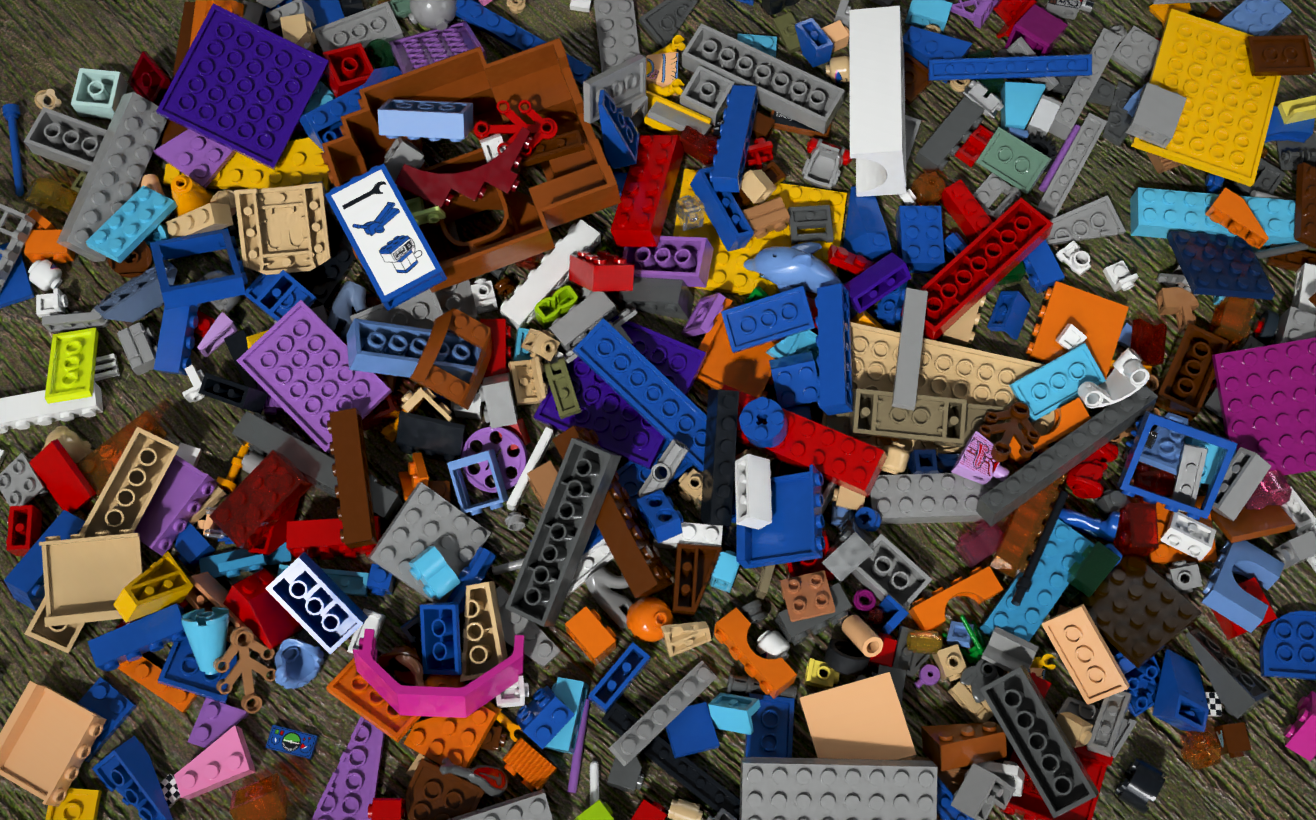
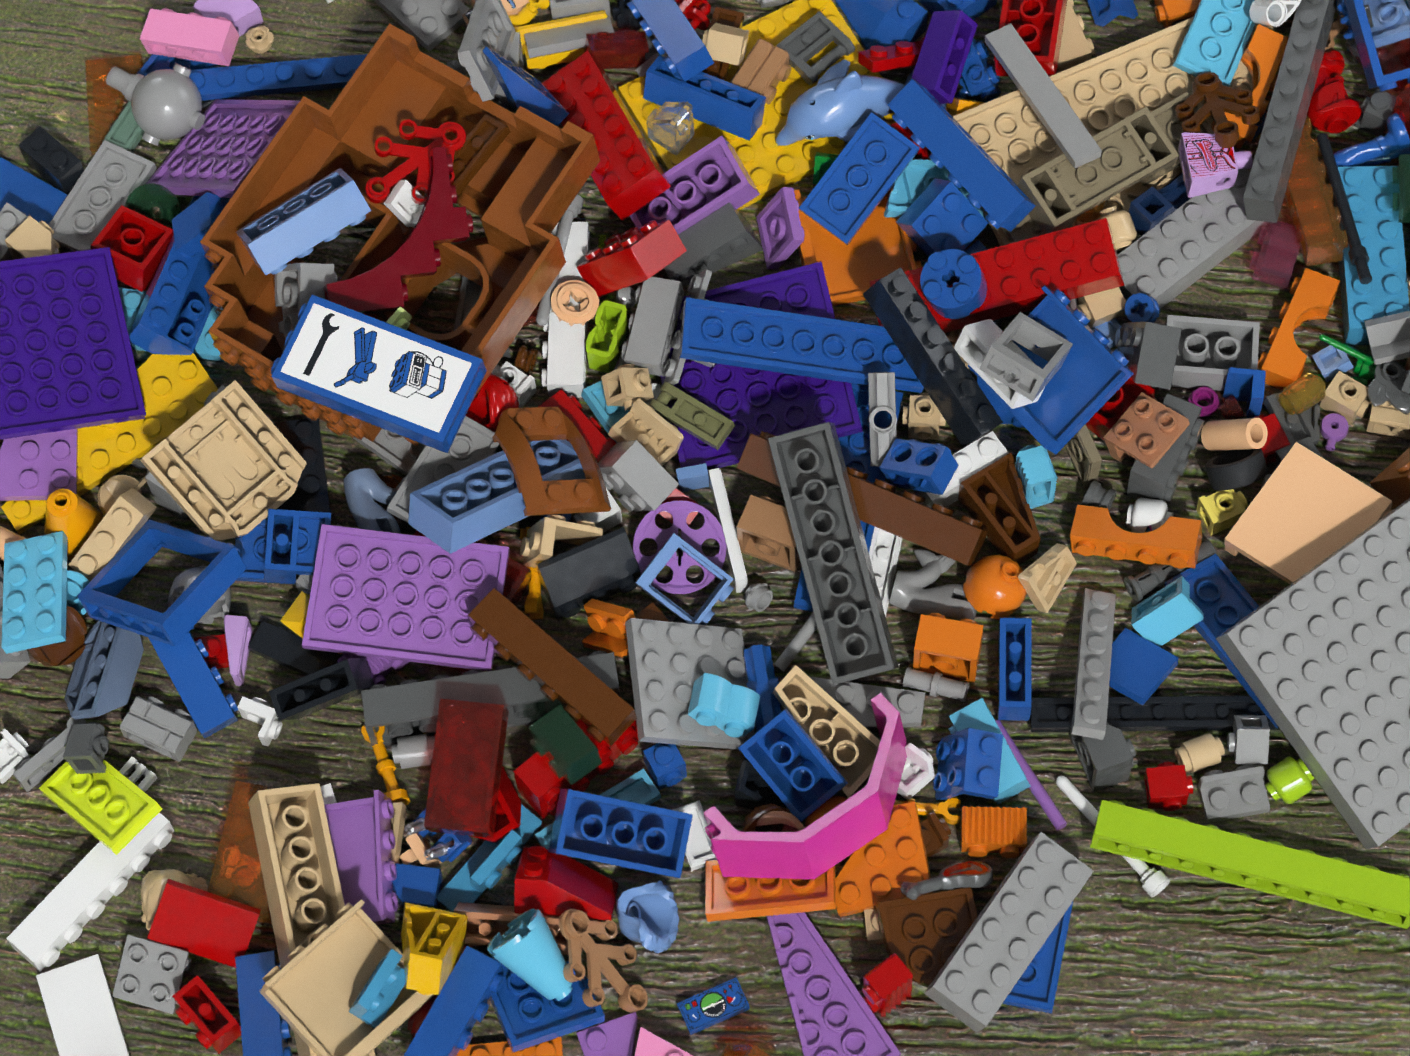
camera: 30 degrees left, 5 degrees down
none -> dark grey brick [63,722,109,774]
none -> dark azure bracket [348,949,406,1028]
none -> red piece [466,374,519,432]
none -> clear green brick [529,705,602,785]
none -> light grey piece [536,194,584,326]
none -> light nougat gear [550,280,599,326]
none -> medium blue tile [676,463,709,492]
none -> light grey pin [903,667,969,702]
none -> light grey window [979,312,1073,401]

